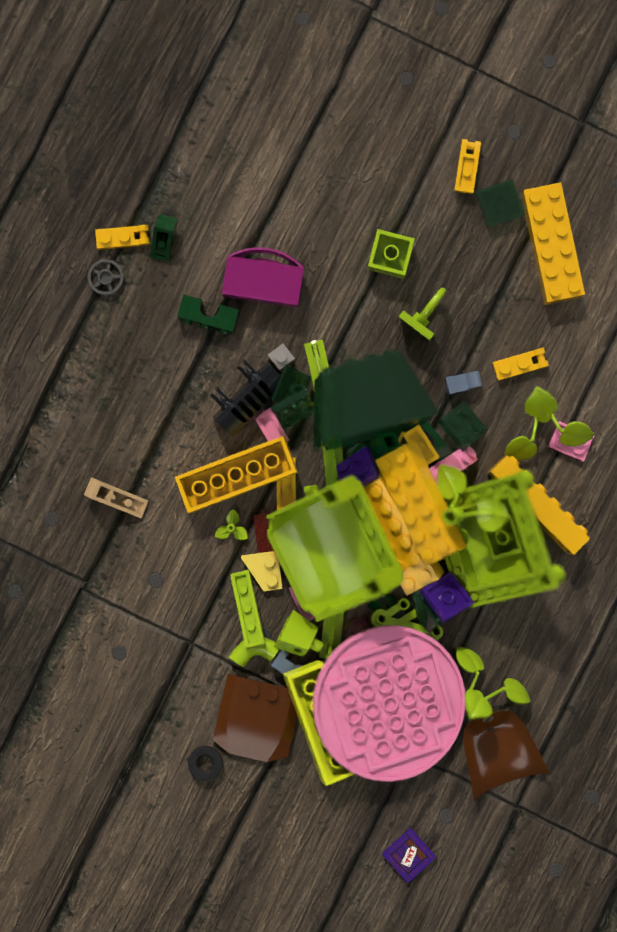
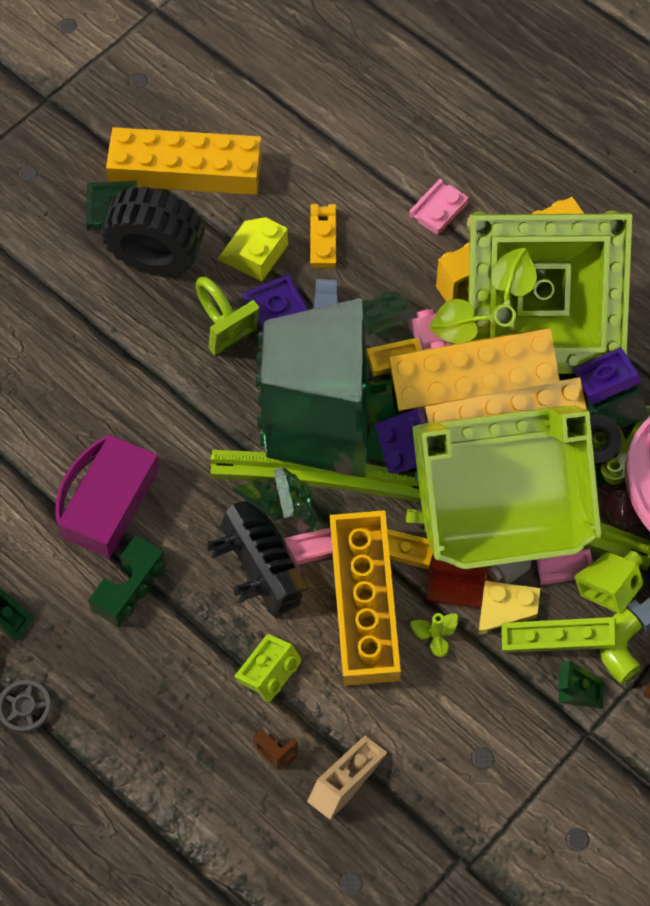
camera: 75 degrees left, 25 degrees down
light grey brick [268,343,295,372] -> none
lime brick [367,229,415,279] -> none
yellow plate [454,139,481,194] -> none
lime plant [504,386,594,461] -> none
none -> black tyre [101,186,205,276]
none -> neon yellow slope [218,217,288,282]
none -> lime bracket [234,634,302,703]
none -> dark purple tile [242,274,311,337]
none -> reddish brown bracket [253,729,298,770]
none -> dark green slope [558,661,605,708]
none -> black tyre [590,414,621,464]

